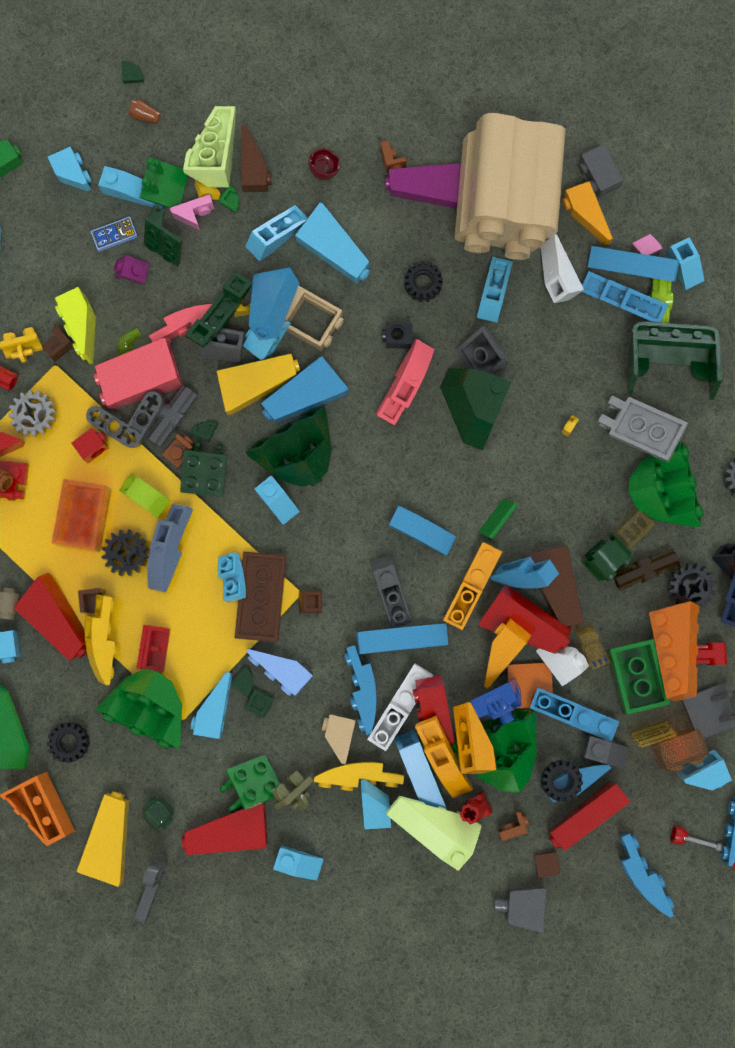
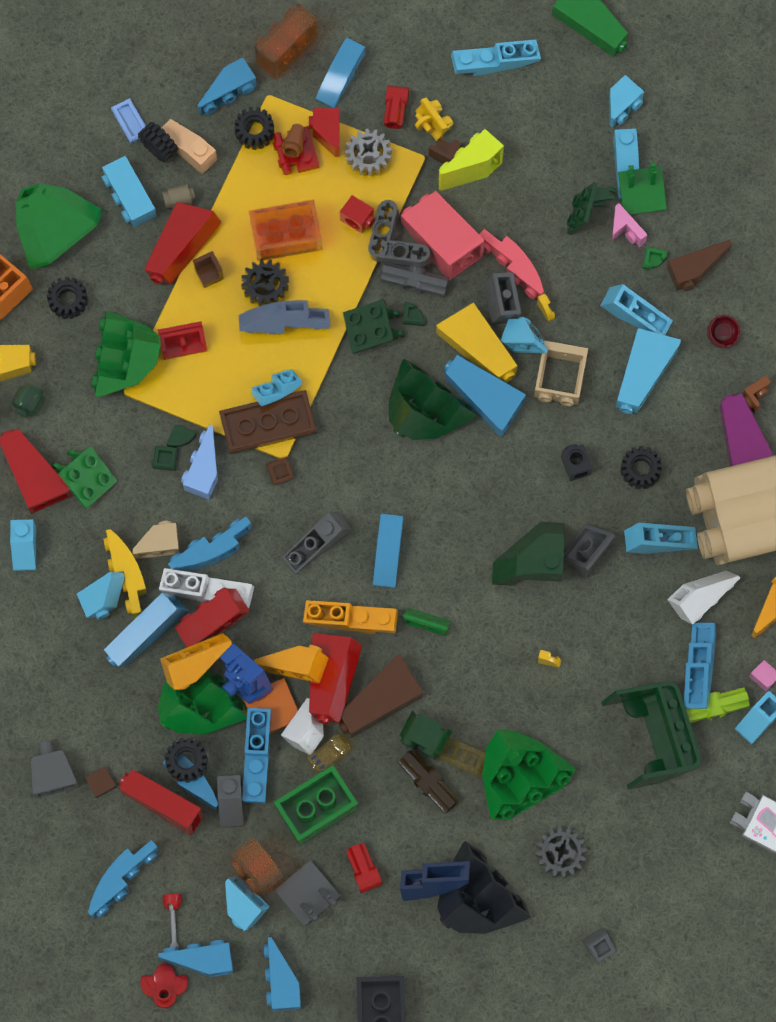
camera: 65 degrees right, 10 degrees down
yellow slope [84,594,117,685] -> none
tile [91,216,138,252] -> none
magenta bracket [114,255,149,284] -> none
clear neon green arm [118,327,142,355] -> none
lime brick [119,473,170,518] -> none
dark green tile [122,61,144,84] -> none
dark orange cone [128,99,161,124] -> none
dark orange bracket [162,433,194,469] -> none
yellowish green wedge [183,106,236,187] -> none
dark green slope [185,272,253,348] -> none
medium azure slope [191,672,233,739] -> none
yellow tile [194,180,220,200] -> none
dark azure slope [249,267,300,341] -> none
medium azure slope [255,476,300,525] -> none
olive hips [271,770,314,810] -> none
dark azure slope [356,623,449,654] -> none
coral slope [375,339,435,425] -> none
yellowish green wedge [386,796,482,871] -> none
light orange slope [415,716,473,798] -> none
red piece [460,792,493,825] -> none
dark azure slope [490,557,559,588] -> none
dark orange bracket [498,810,529,841] -> none
dark azure slope [588,246,680,282] -> none
light grey tile [598,396,688,463] -> none
clear yellow piece [630,720,678,748] -> none
orange wedge [649,601,700,701] -> none
black gear [667,563,716,608] -> none

